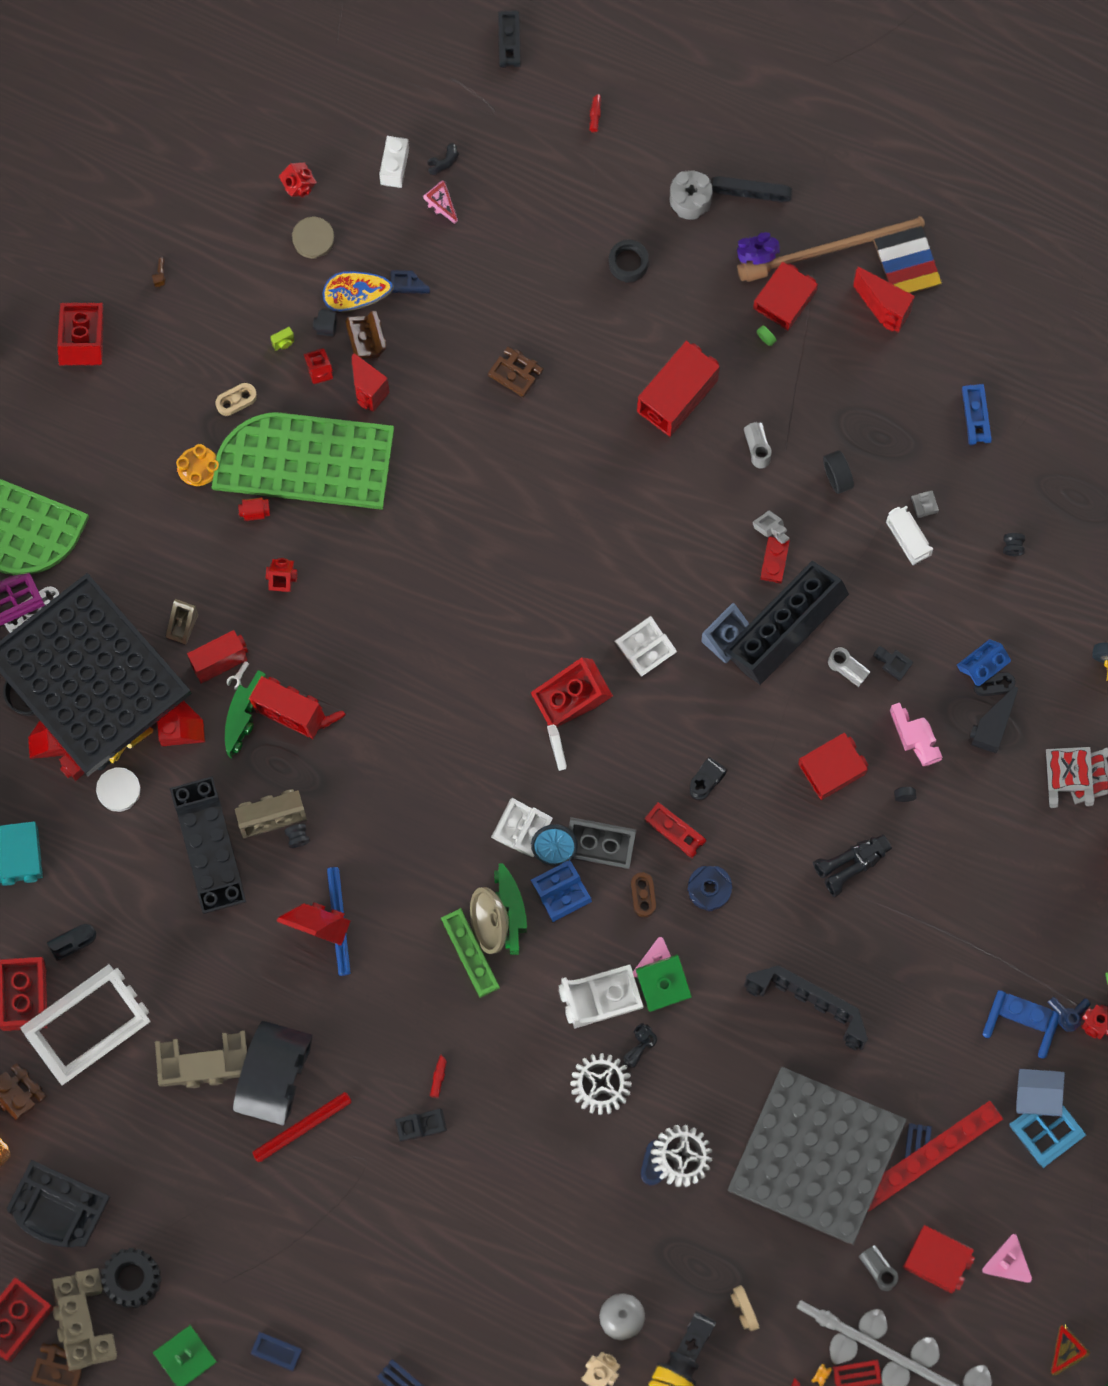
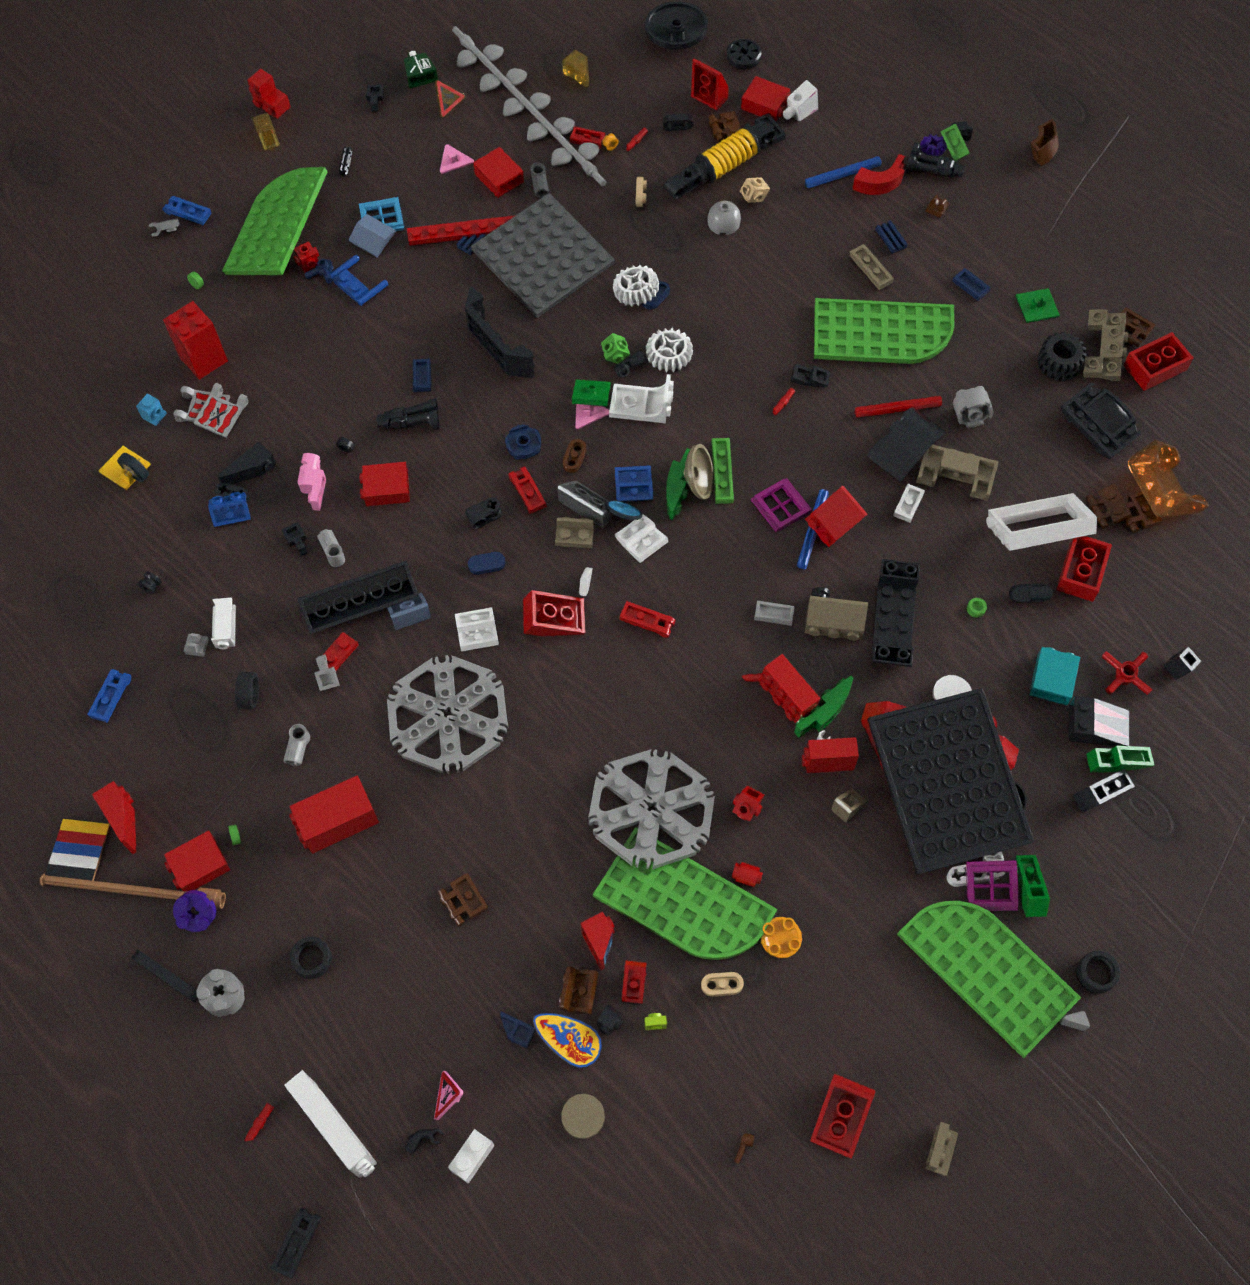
camera: 155 degrees left, 10 degrees down
red brick [279,163,317,197] -> none
none -> white door [285,1070,377,1178]
none -> light grey plate [387,655,508,774]
none -> dark blue tile [413,359,431,392]
none -> dark blue tile [468,552,505,575]
none -> dark tan bracket [555,517,594,548]
none -> light grey plate [588,749,715,869]
none -> bright green brick [601,333,630,364]
none -> red plate [619,601,676,638]
none -> magenta piece [751,478,812,532]
none -> light grey tile [754,601,795,626]
none -> bright green plate [814,298,954,364]
none -> dark tan plate [849,244,894,290]
none -> white plate [893,484,925,523]
none -> light grey brick [953,386,994,428]
none -> bright green tile [967,598,987,618]

